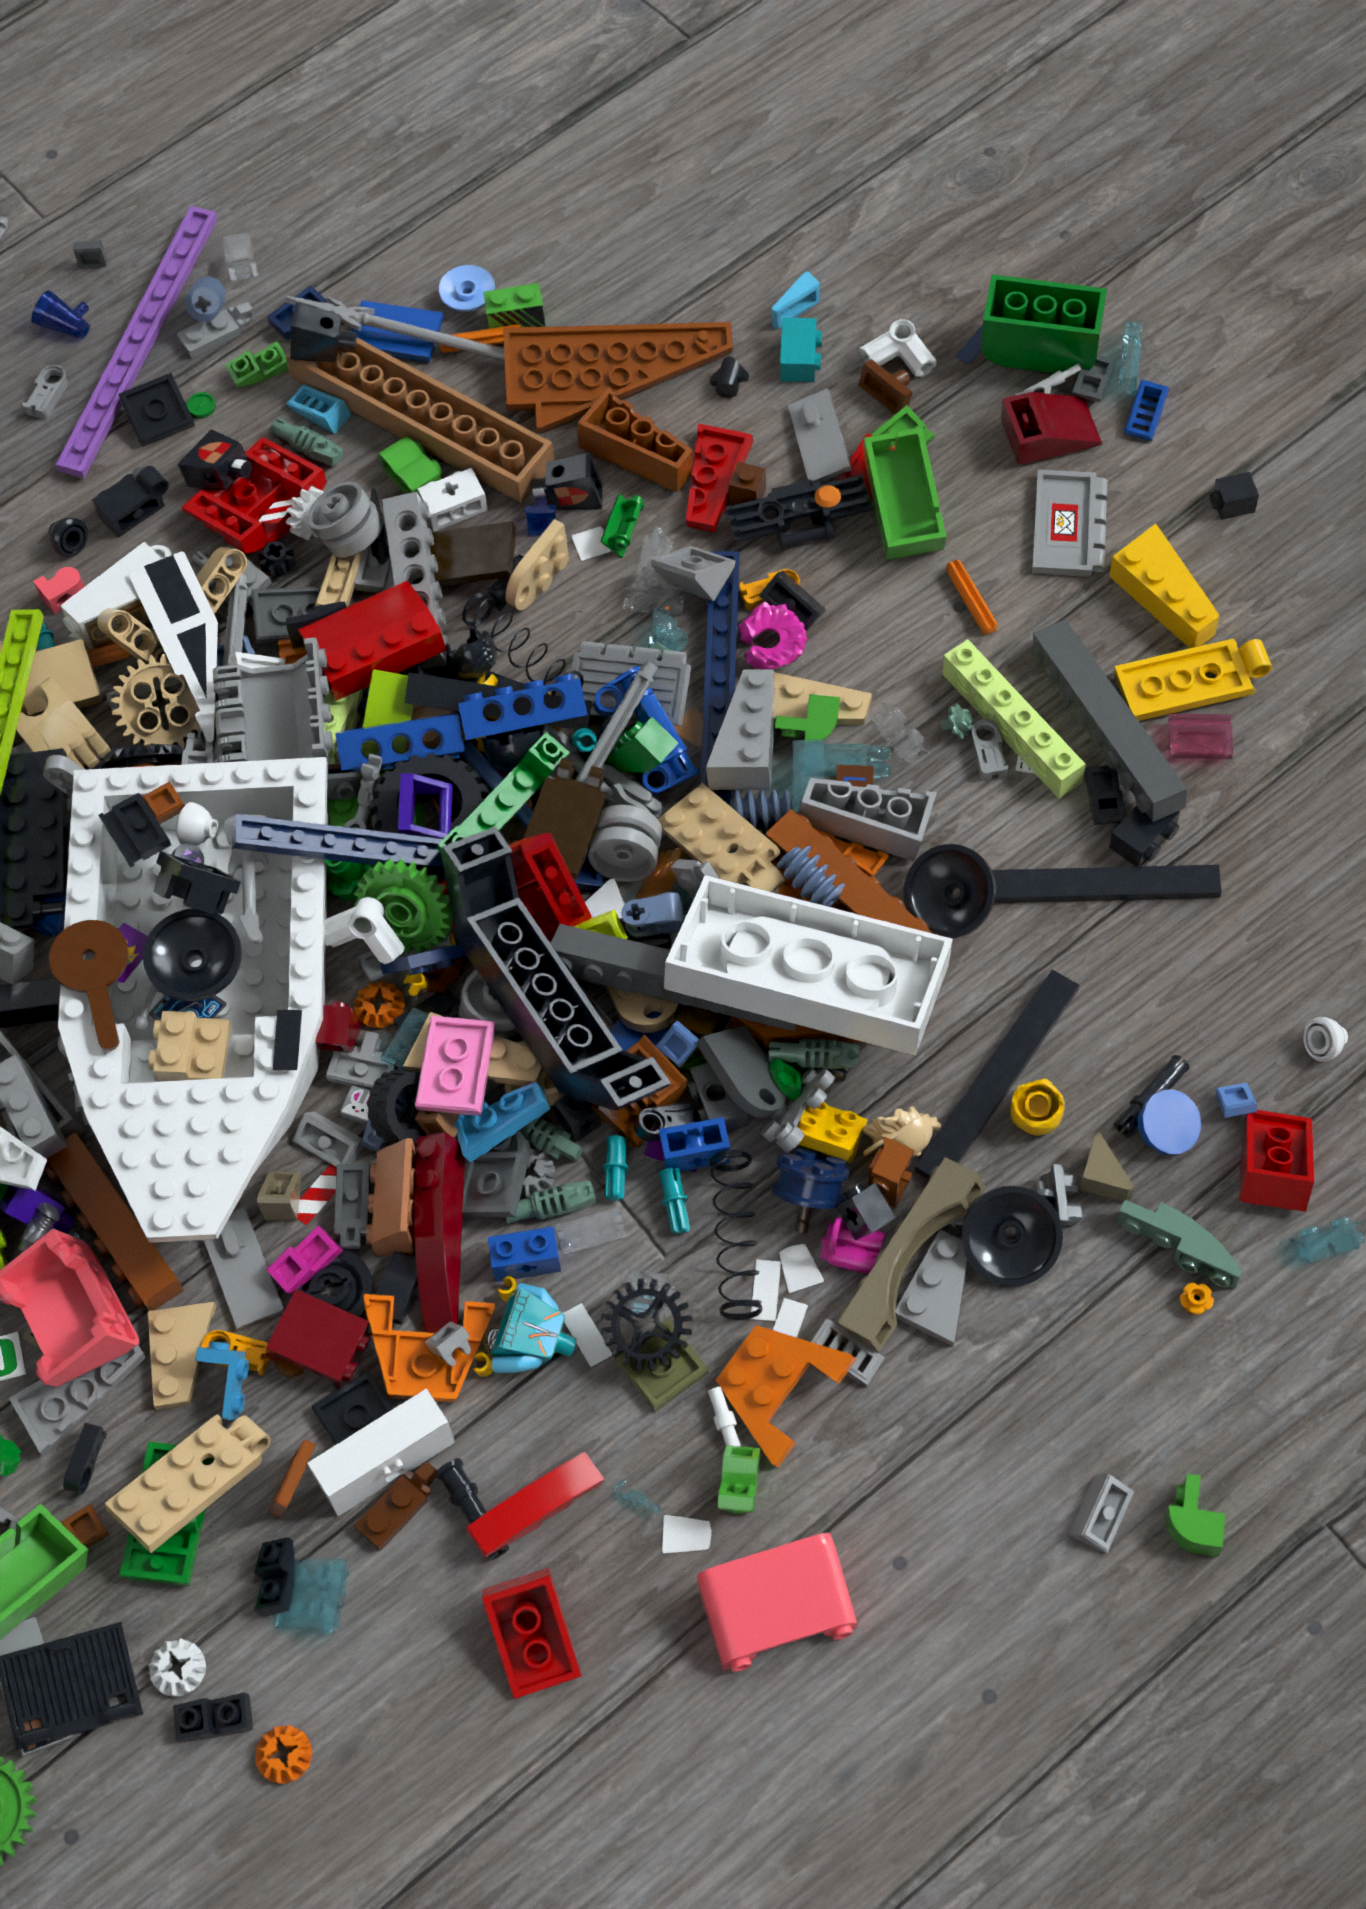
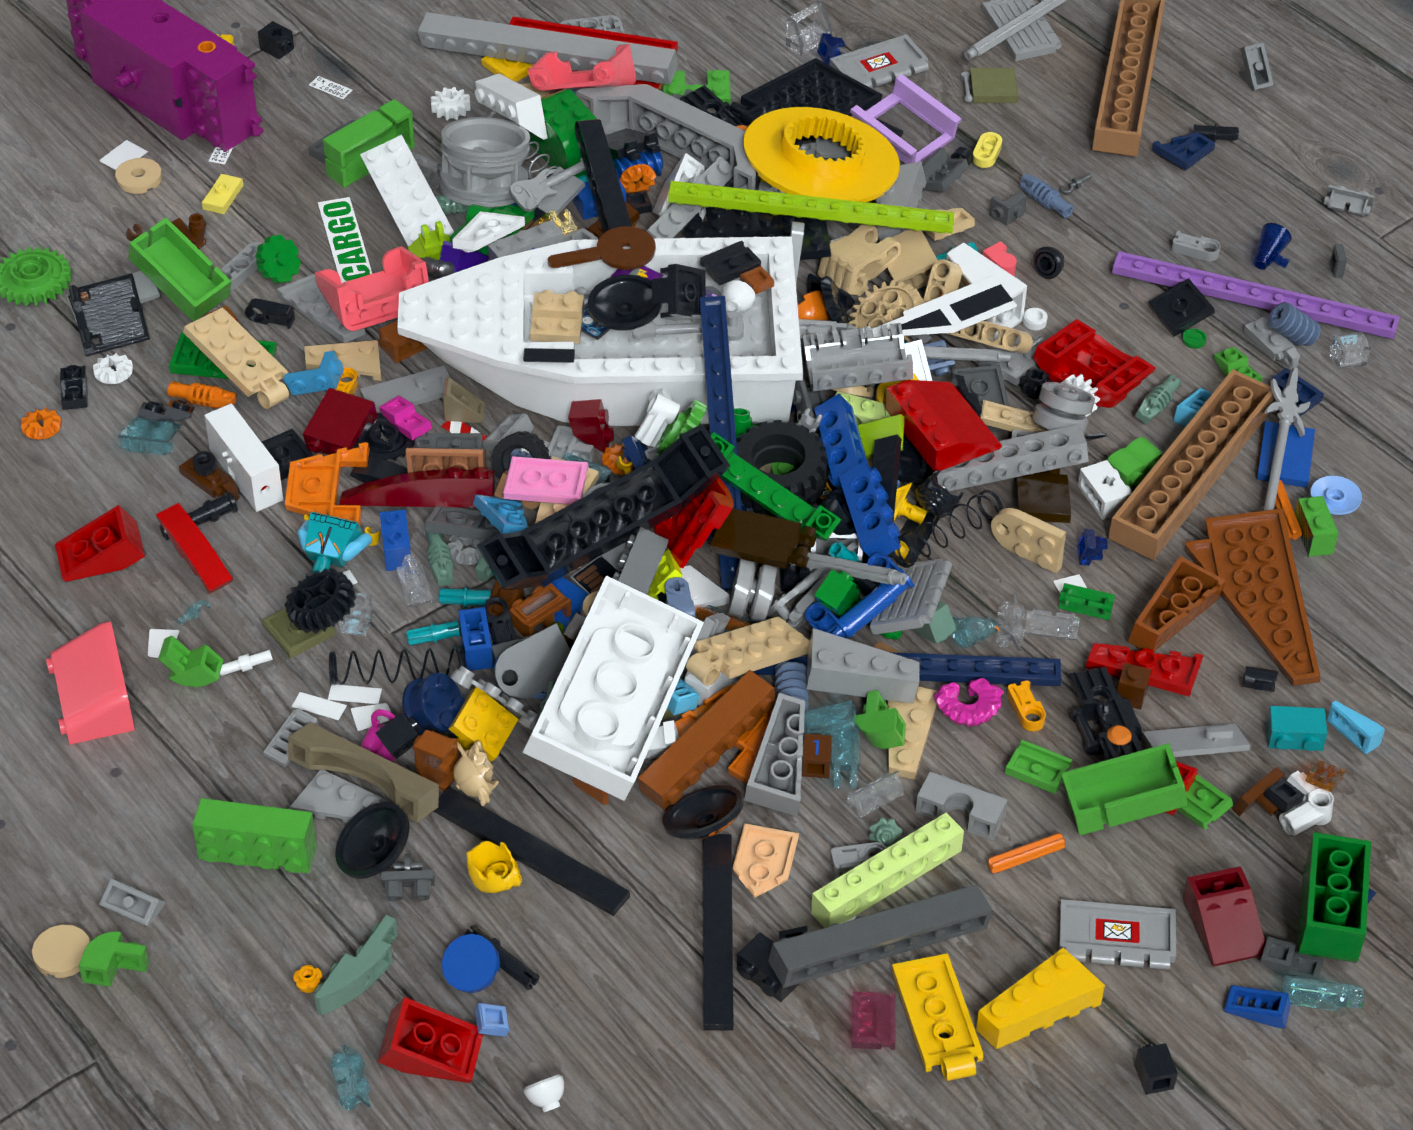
camera: 85 degrees right, 15 degrees down
black hinge [92,466,169,538] -> none
black torso [178,430,252,490] -> none
sticker [259,497,293,524] -> none
dark orange tile [268,1439,316,1519] -> none
black torso [290,303,357,362] -> none
dark purple tile [398,773,453,839] -> none
light grey tile [424,1322,471,1366] -> none
black torso [532,453,603,510] -> none
light grey slope [651,546,735,601] -> none
medium blue tile [656,1021,699,1068] -> none
orange wing [716,1325,857,1468] -> none
black slope [759,571,826,632] -> none
green tile [769,1058,801,1101] -> none
sand blue piece [776,845,846,907] -> none
white hand [1015,363,1082,395] -> none
dark tan slope [1080,1133,1134,1202] -> none
none -> tan tile [32,925,90,978]
none -> orange hinge [168,381,237,409]
none -> black axle [192,451,217,476]
none -> bright green piece [192,798,317,873]
none -> light nougat tile [733,823,799,898]
none -> light grey arch [916,772,1008,841]
none -> bright green plate [1005,740,1072,794]
none -> black tile [1264,779,1305,812]
none -> clear orange tile [1305,760,1346,792]

